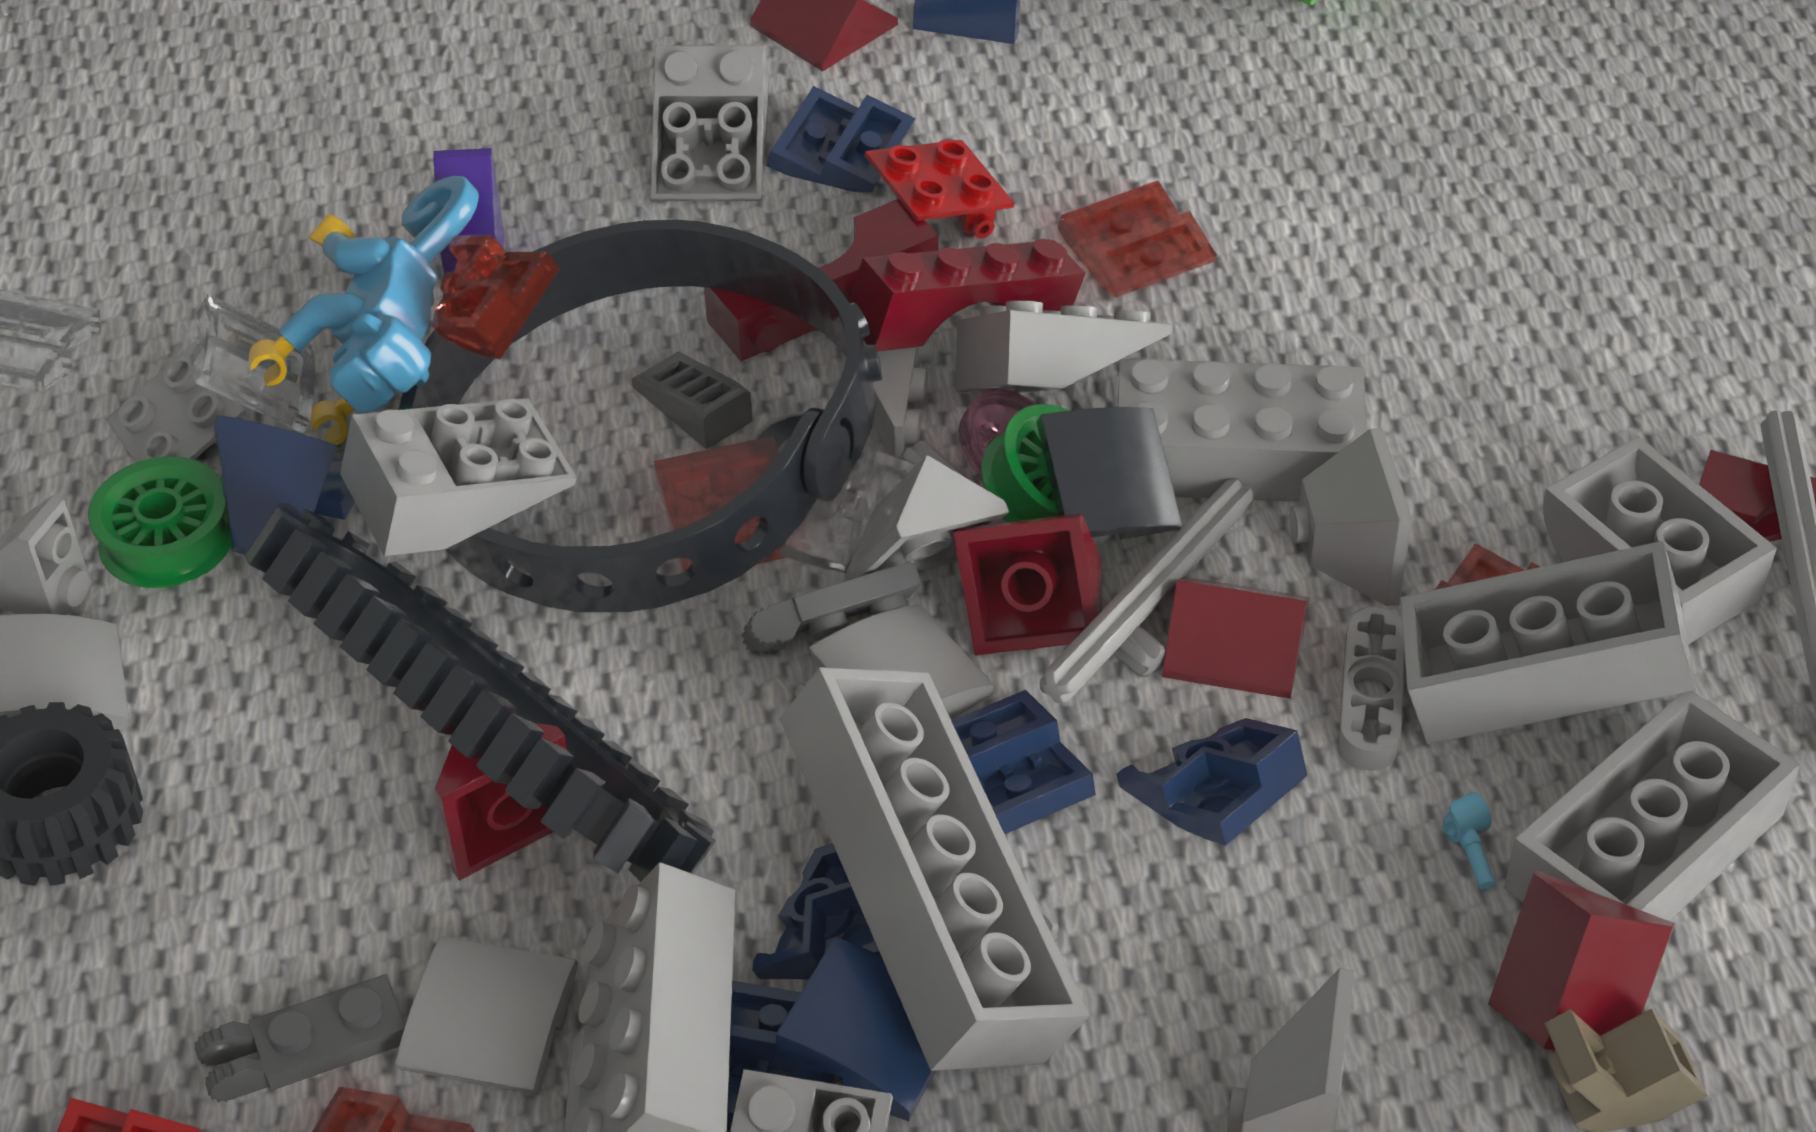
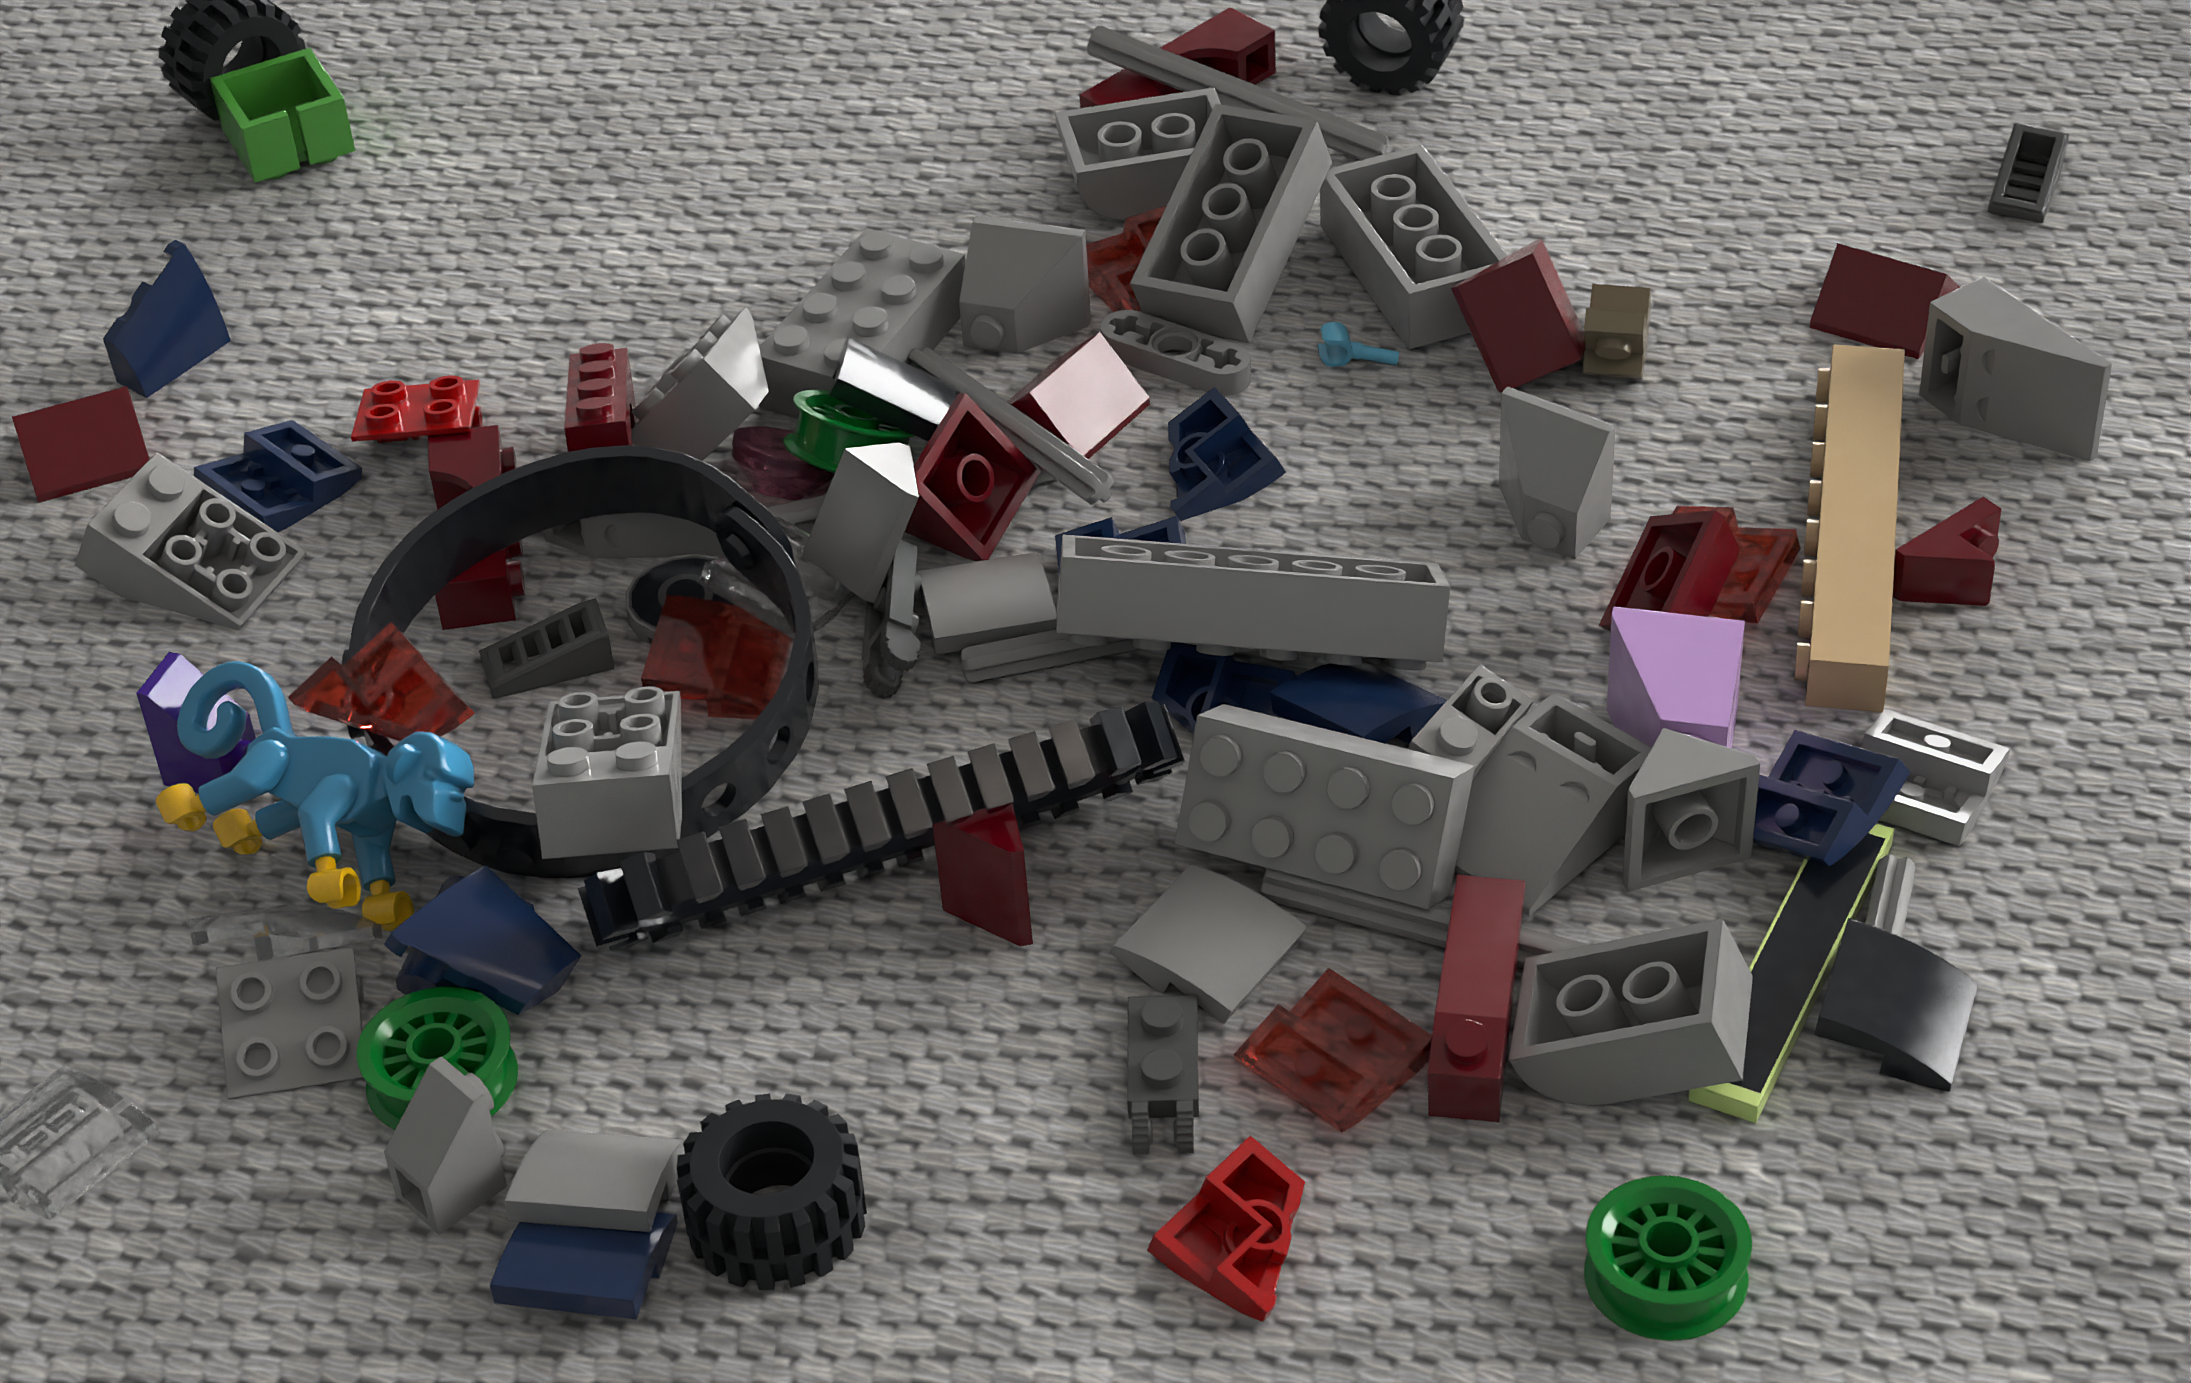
camera: 65 degrees left, 5 degrees down
clear red slope [1057,180,1217,298] -> none

